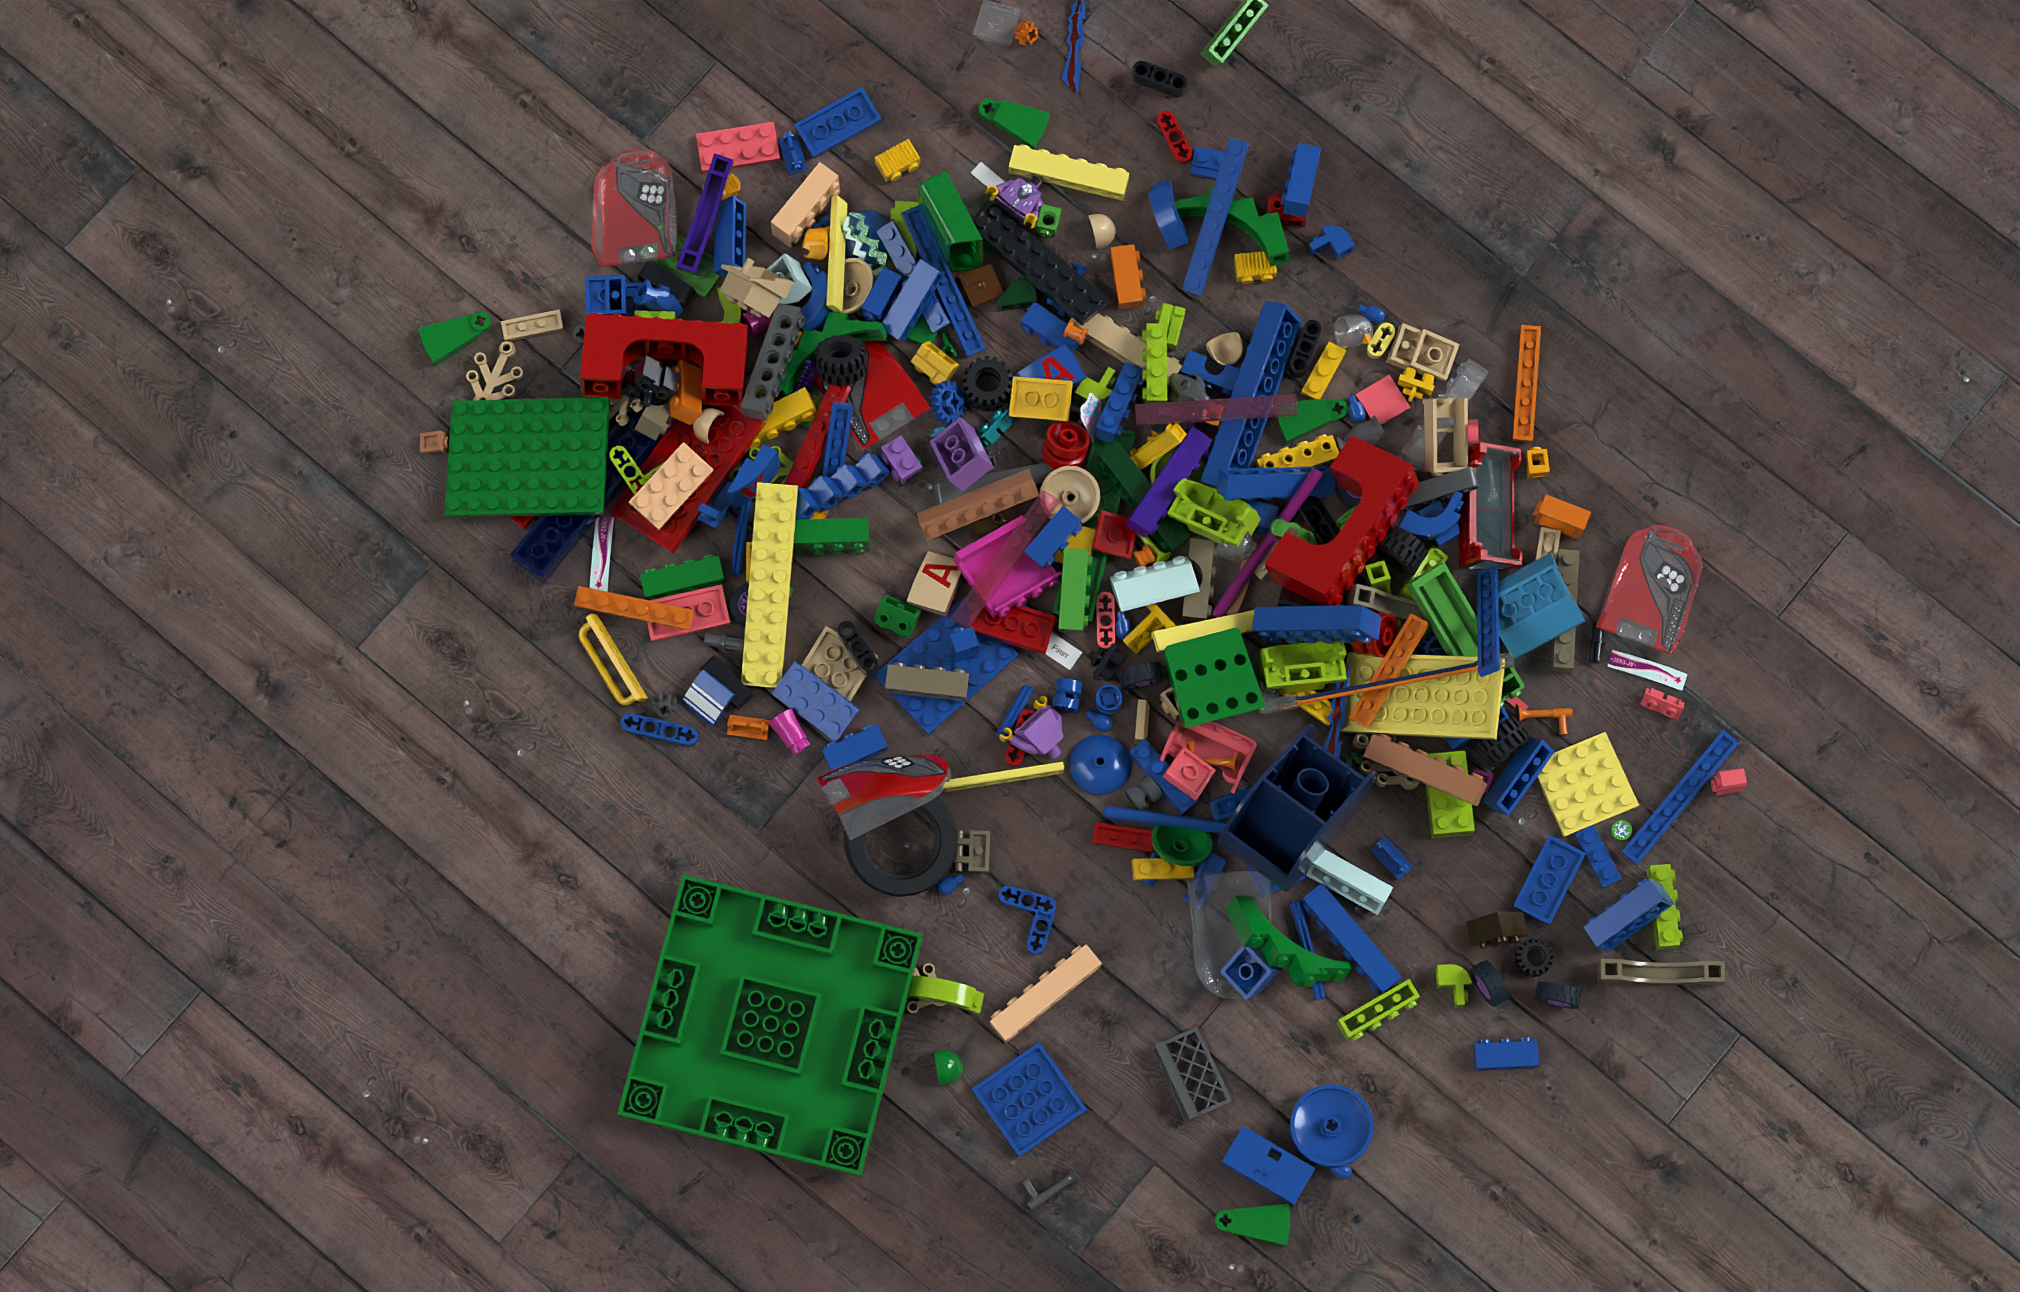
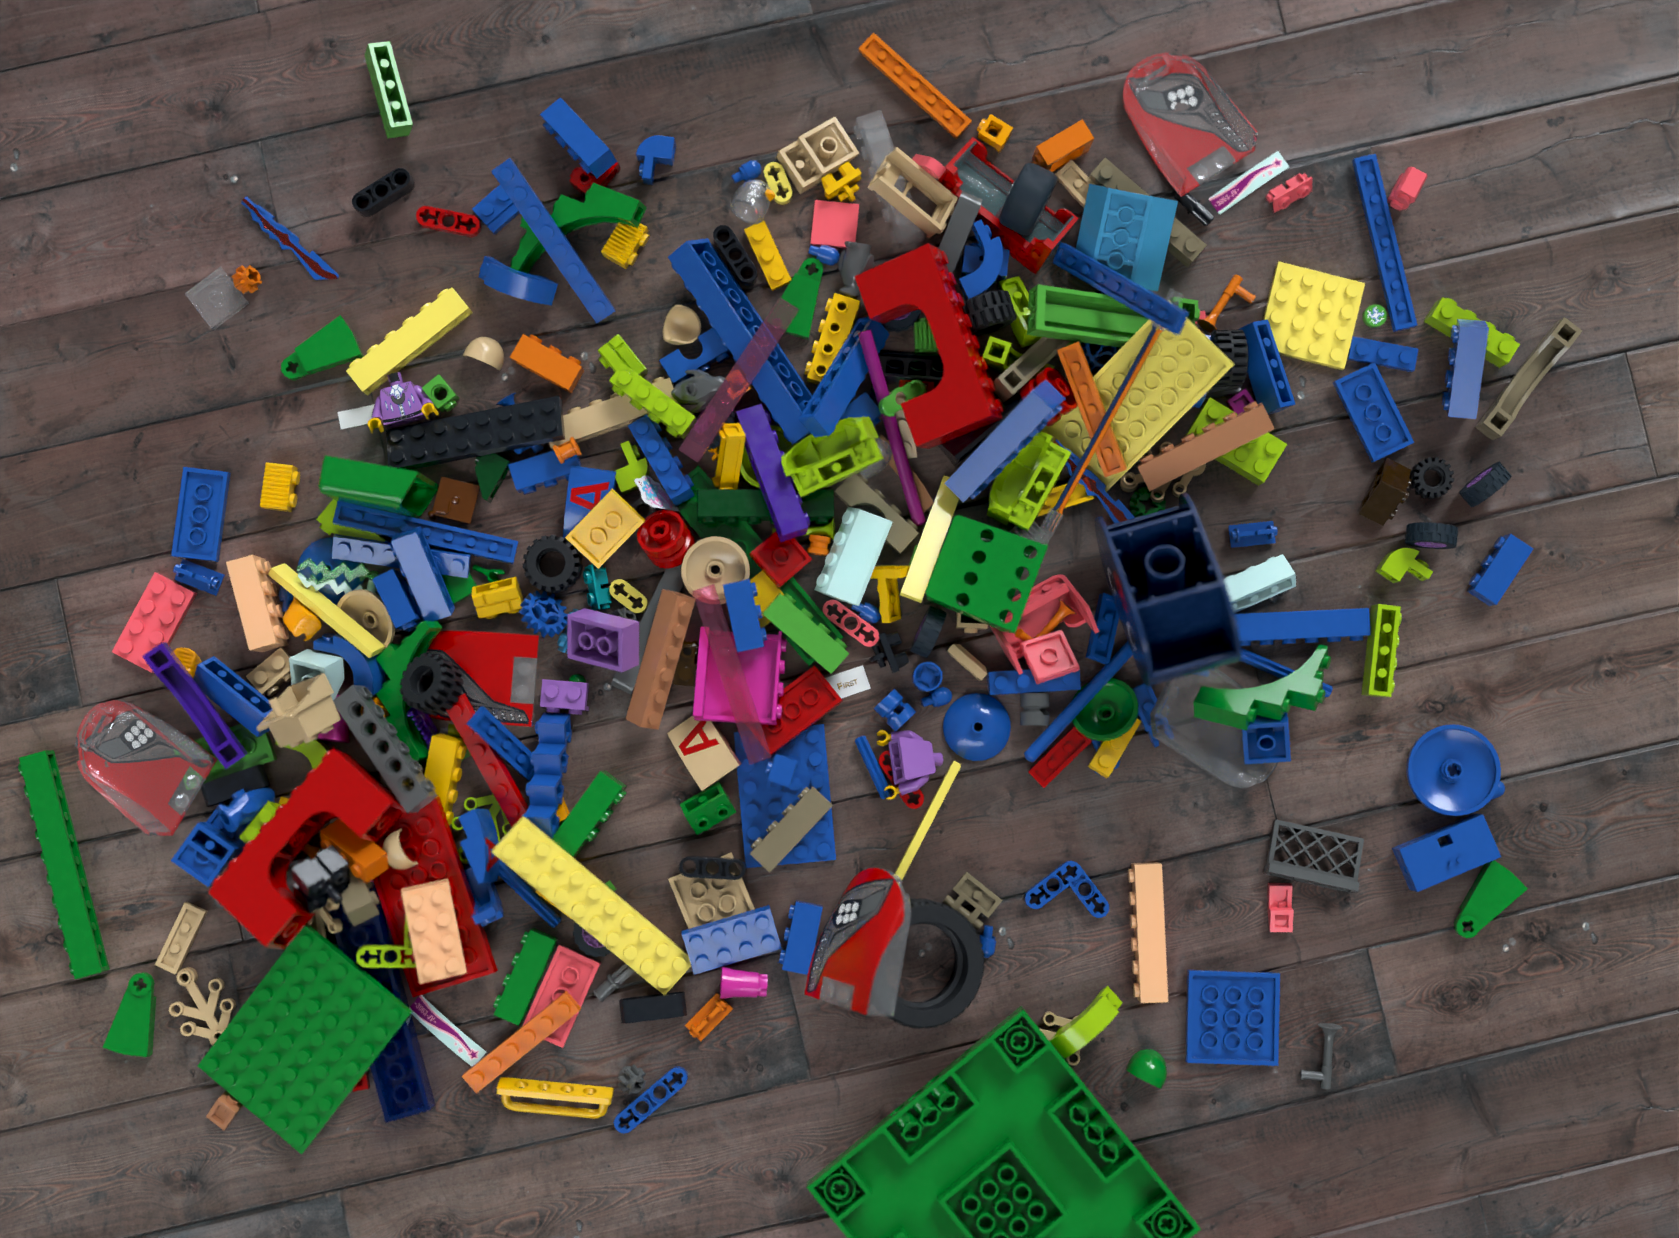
camera: 55 degrees left, 10 degrees up
slope [682,669,735,727] -> none
none -> green brick [18,750,110,979]
none -> tan bracket [246,647,291,697]
none -> light yellow beam [609,579,648,614]
none -> black wheel [999,163,1057,235]
none -> coral slope [1268,883,1294,932]

